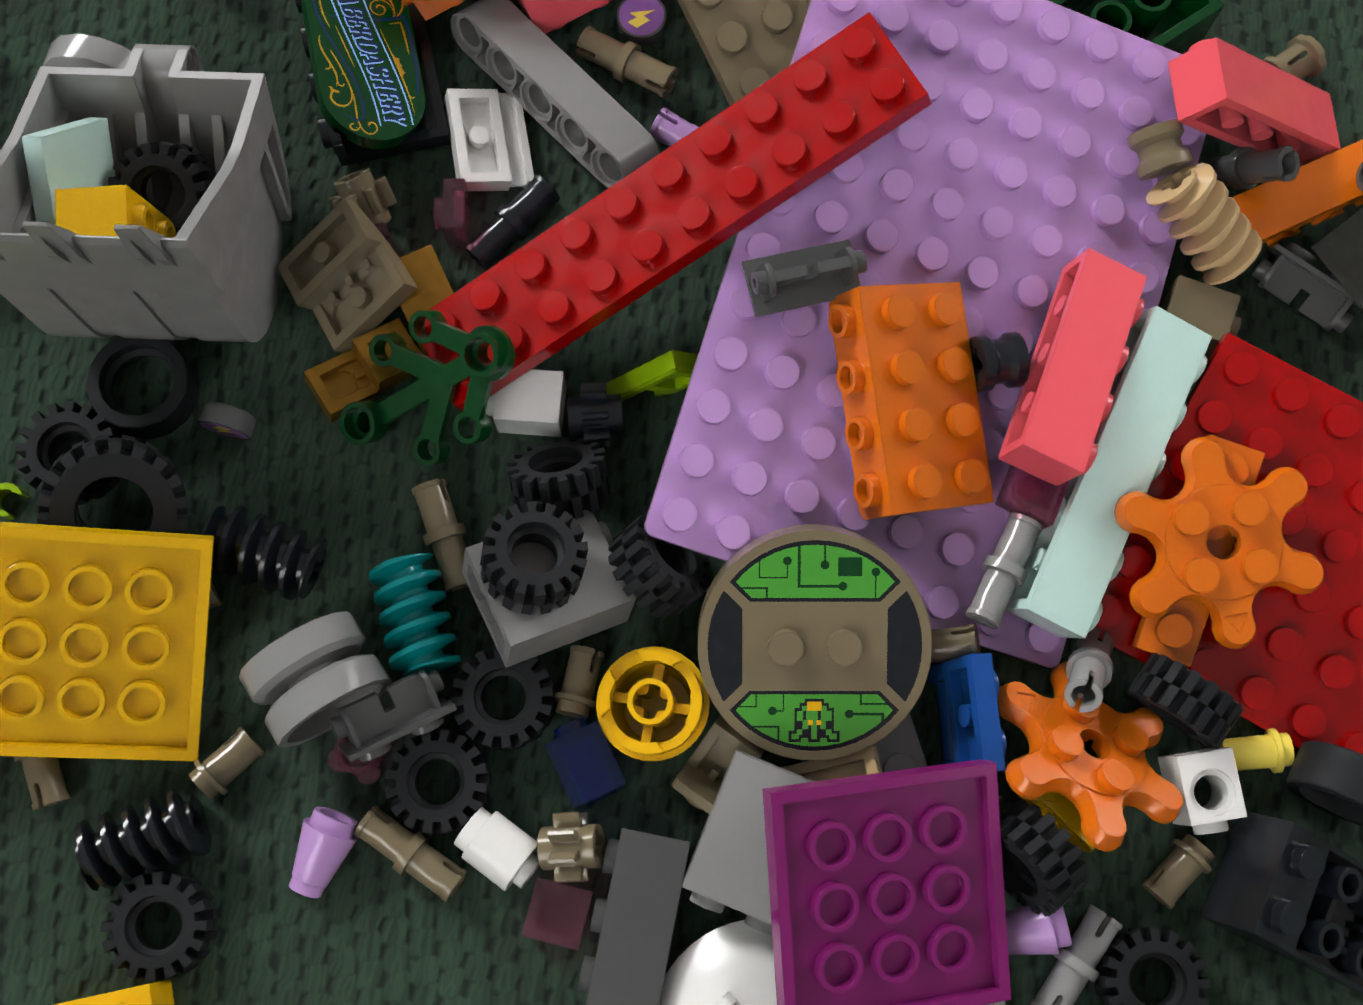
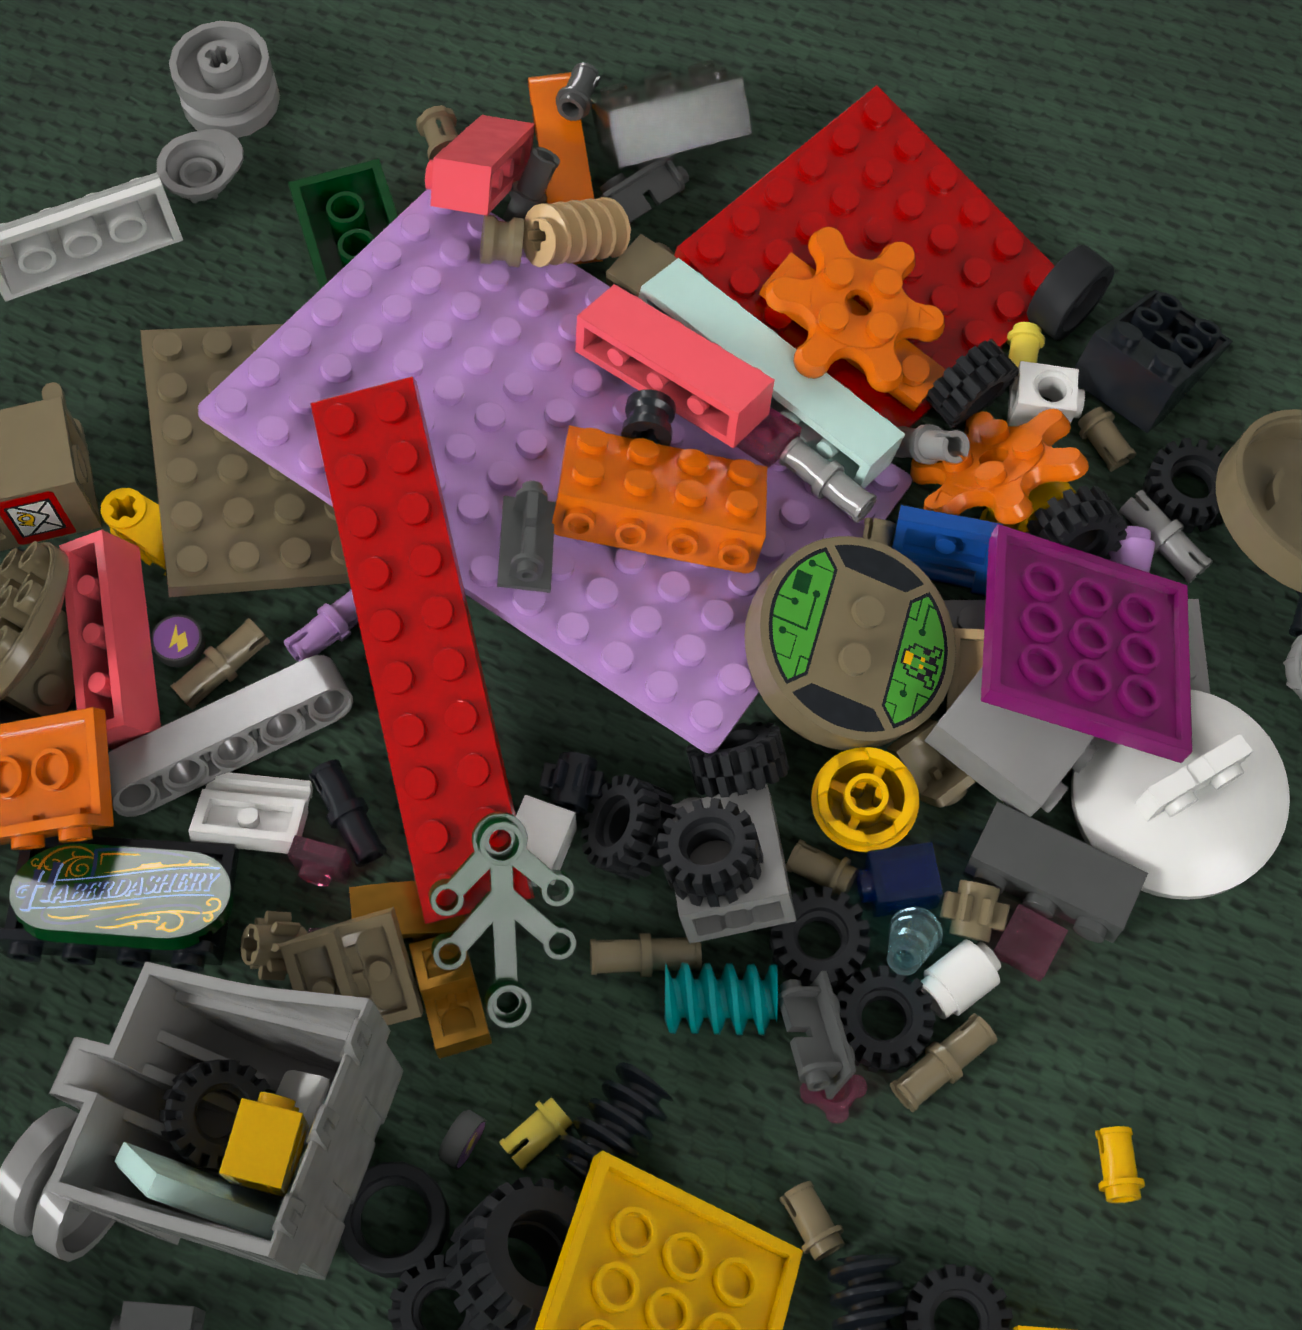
camera: 70 degrees left, 10 degrees down
light grey wheel [239,611,392,748] -> none
lavender cone [289,806,358,898] -> none
lime tile [606,350,698,402] -> none
none -> light yellow pin [499,1097,573,1170]
none -> clear light blue cone [887,907,943,975]

